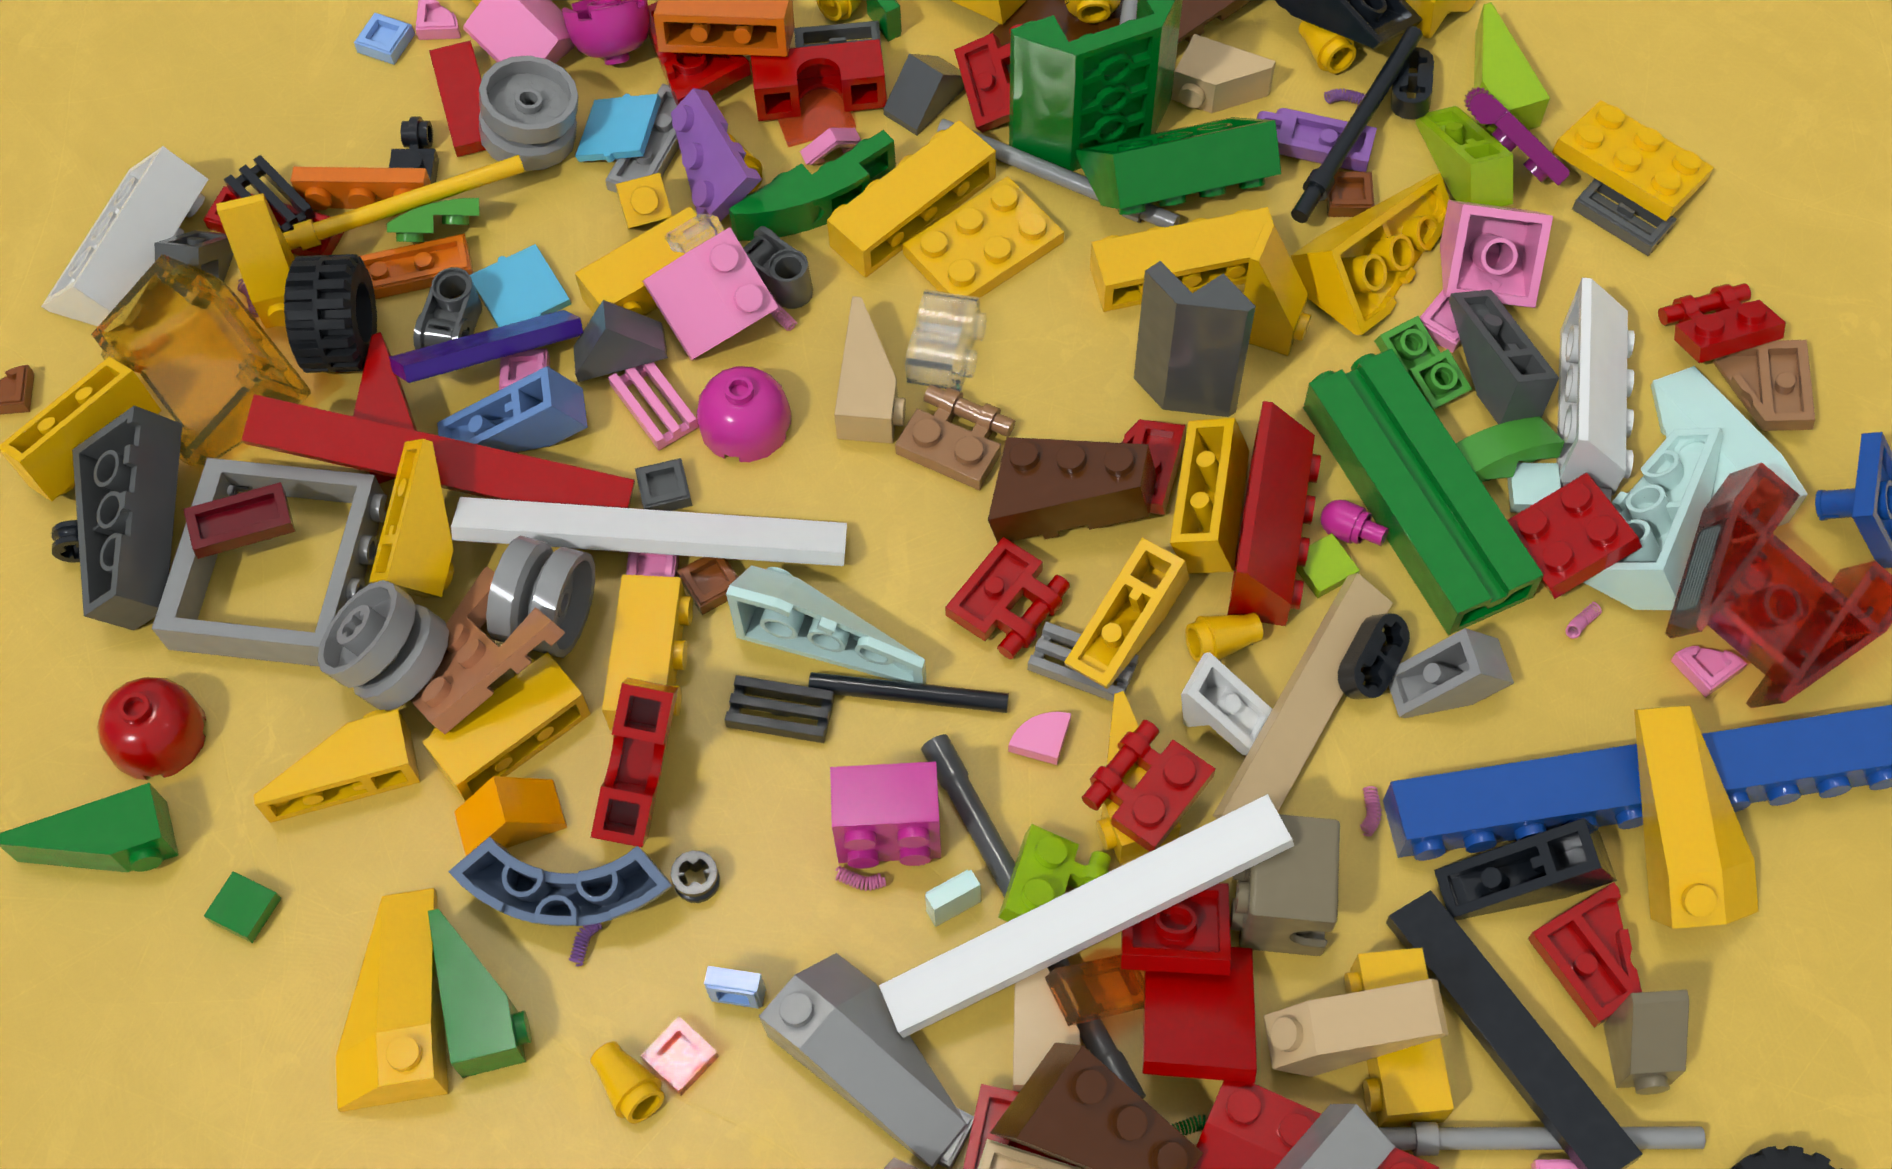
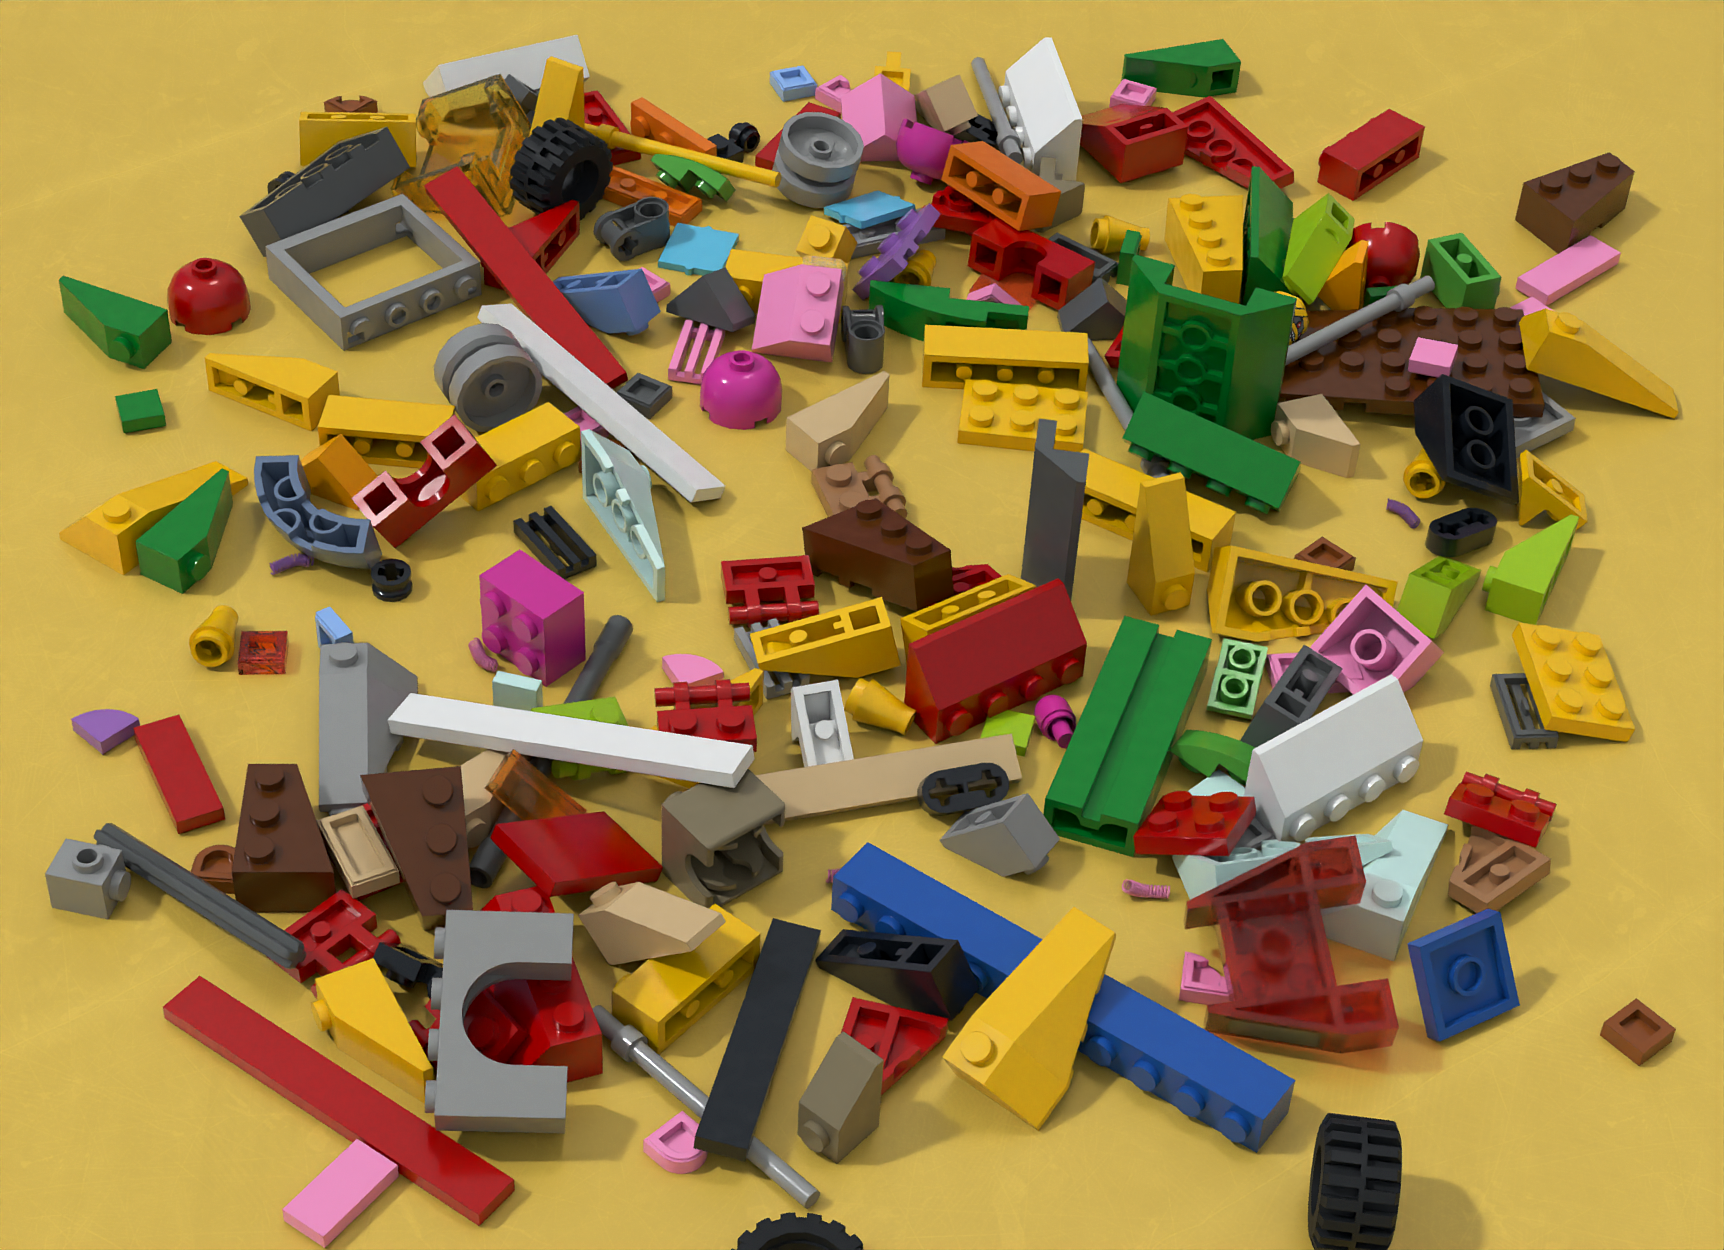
camera: 40 degrees right, 20 degrees down
dark red tile [183,482,296,559] -> none
black tile [224,155,315,233] -> none
light grey wheel [317,580,449,711] -> none
yellow slope [369,439,454,597] -> none
dark purple tile [389,310,583,383] -> none
nougat wing [410,566,565,734] -> none
bright pink leg [770,292,798,331] -> none
black bar [808,672,1009,713] -> none
clear brick [905,289,987,391] -> none
red plate [1121,883,1231,976] -> none
medium lavender hinge [1256,108,1377,172] -> none
black bar [1291,26,1423,223] -> none
magenta hinge [1464,86,1570,186] -> none

